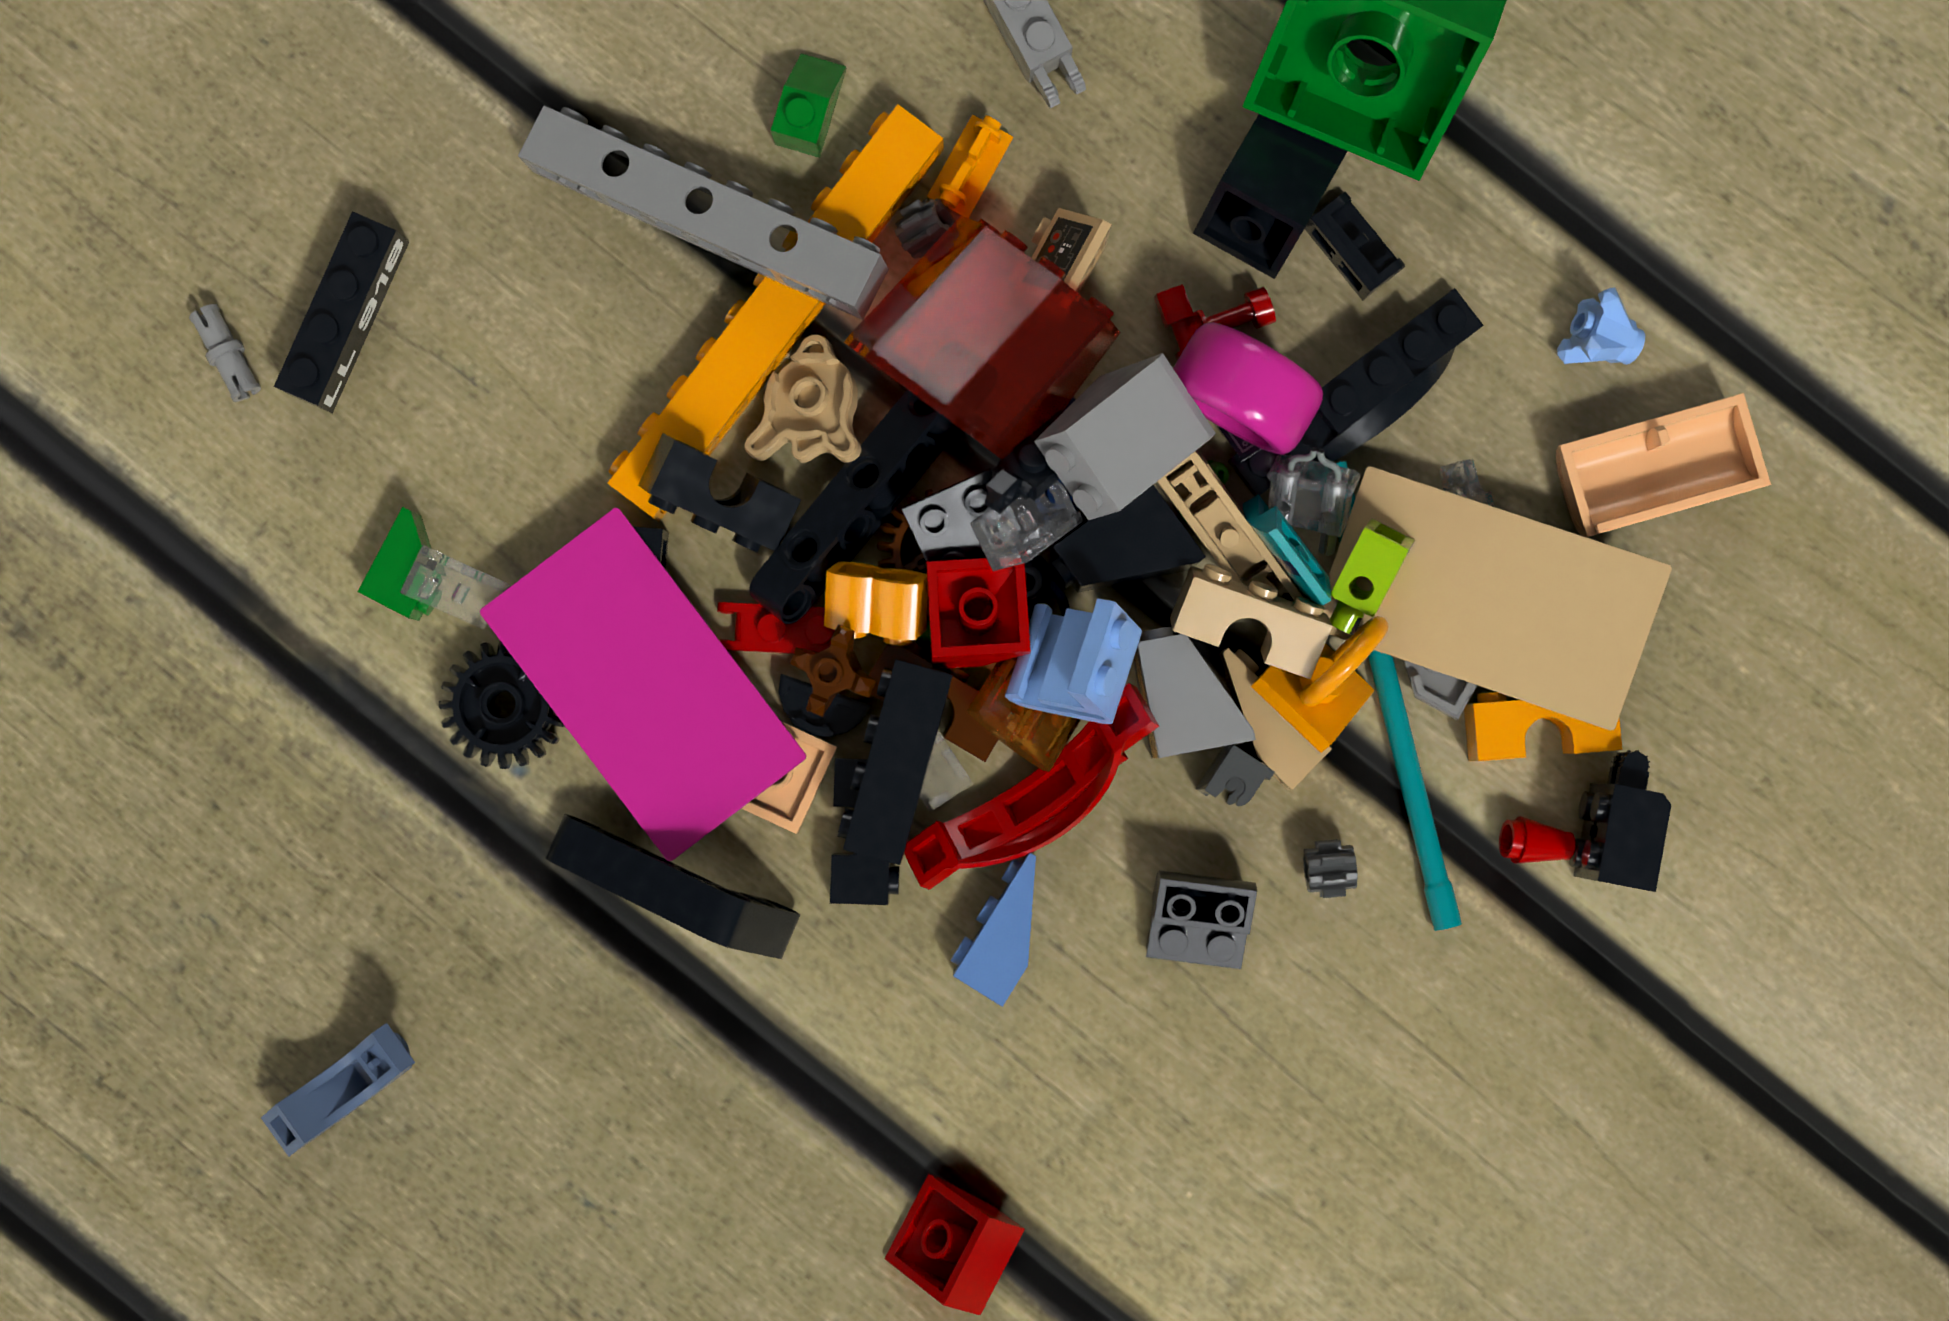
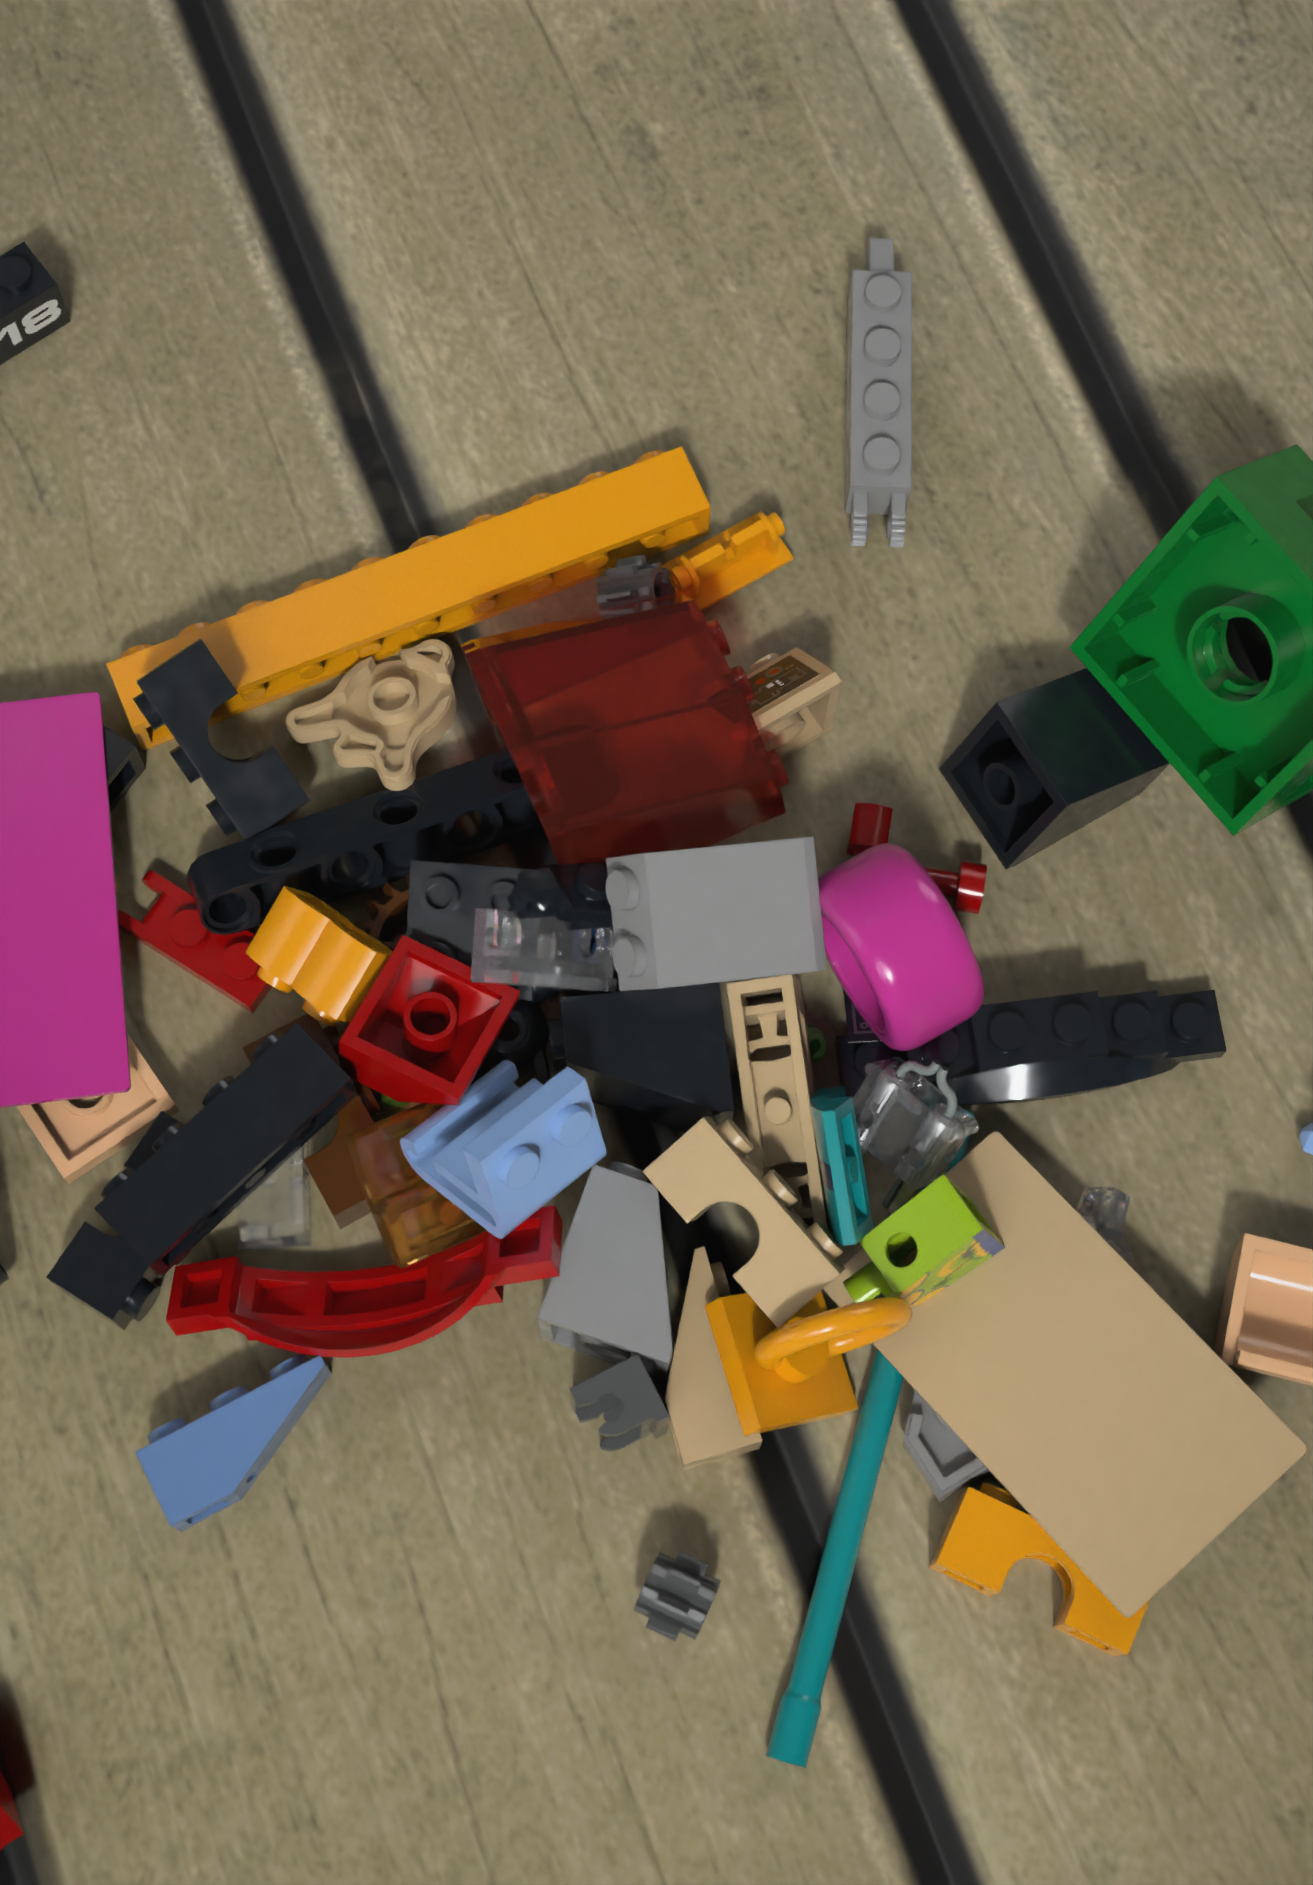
camera: 30 degrees right, 15 degrees down
light grey piece [518,106,889,320] -> none
green slope [770,53,847,158] -> none
black plate [778,674,872,737] -> none
reddish brown rock [790,624,876,717] -> none
brick [1146,870,1257,969] -> none
black hinge [1305,191,1405,301] -> none
red cone [1499,816,1575,864] -> none
black hinge [1570,750,1671,892] -> none

